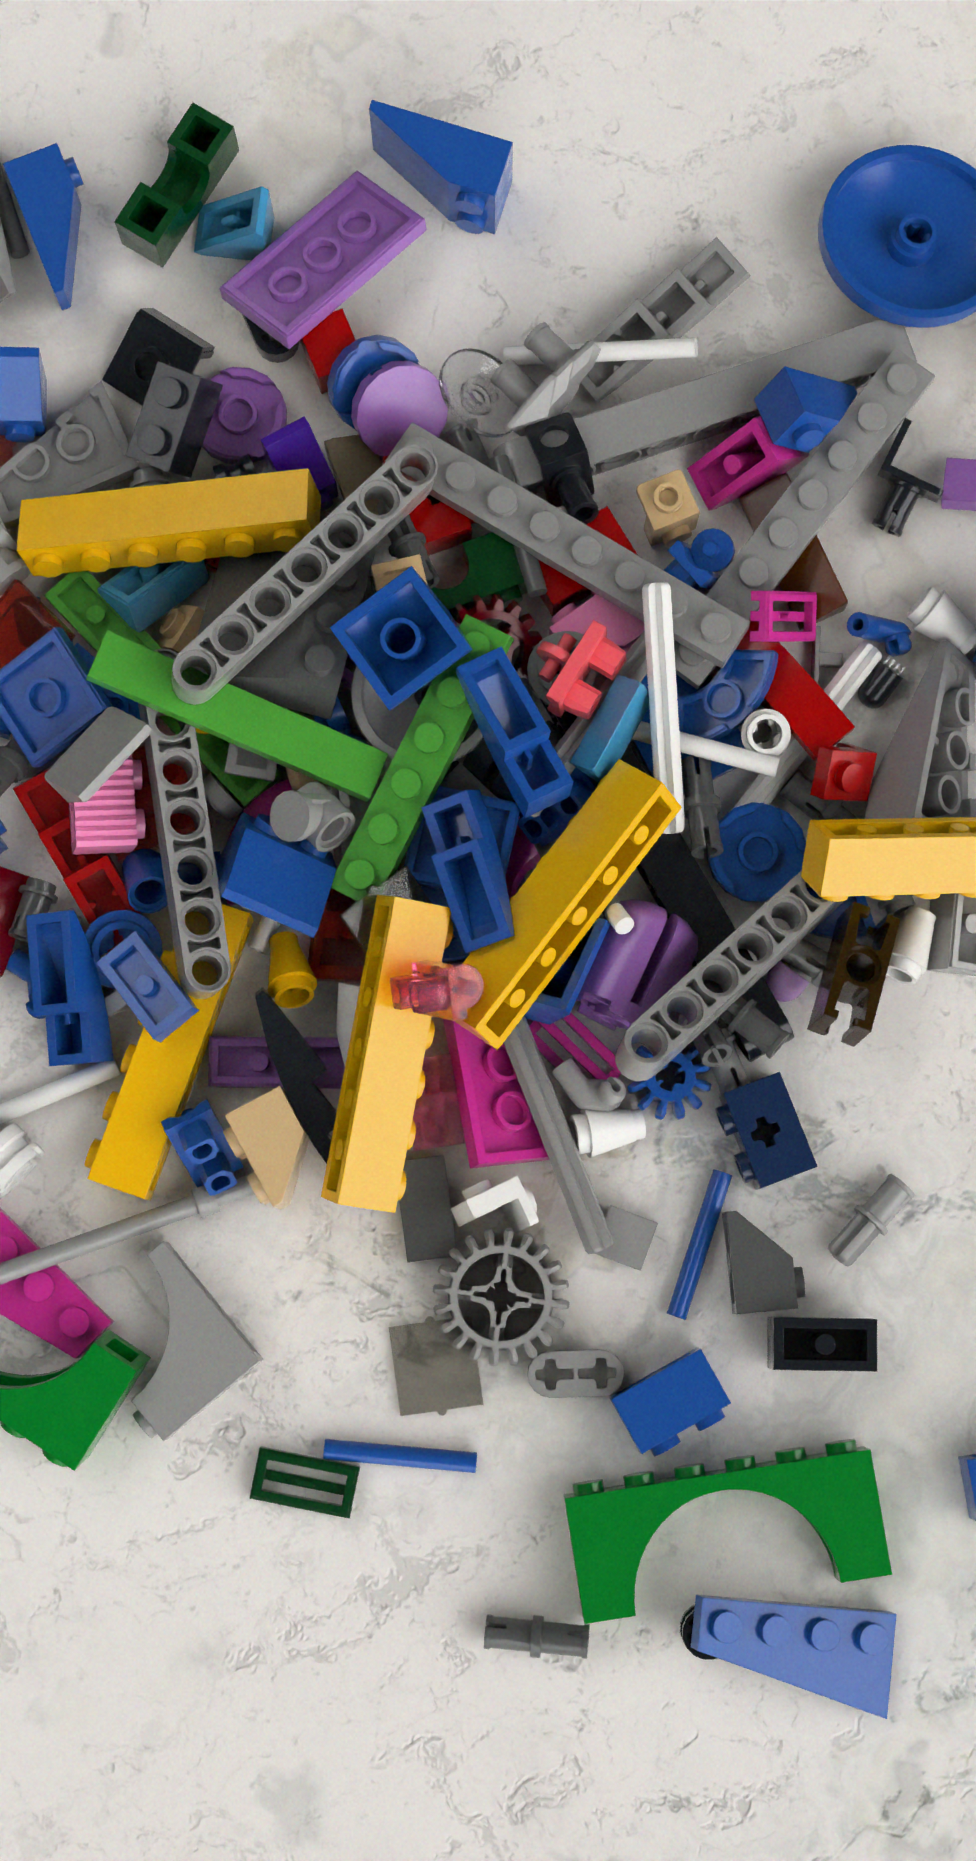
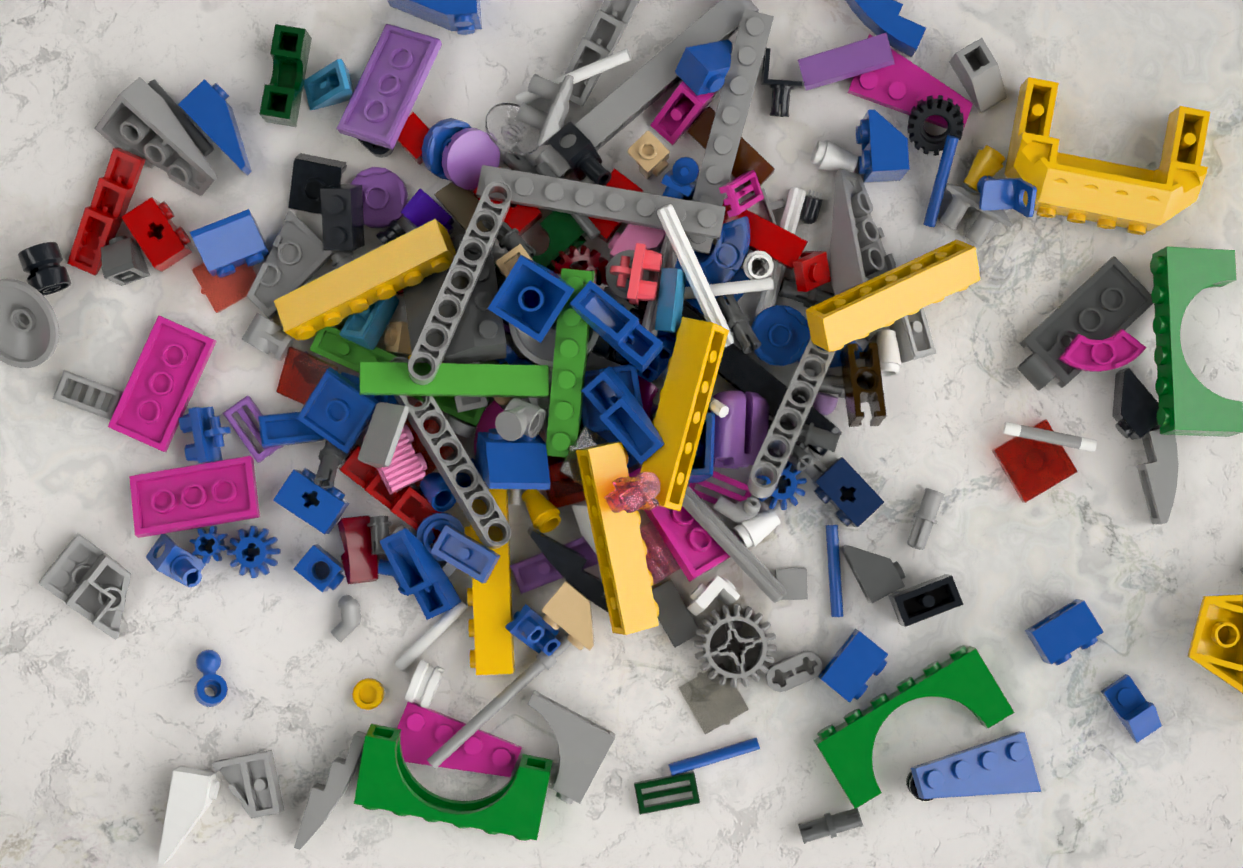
camera: 25 degrees left, 5 degrees up
blue arm [847,612,912,656] -> none

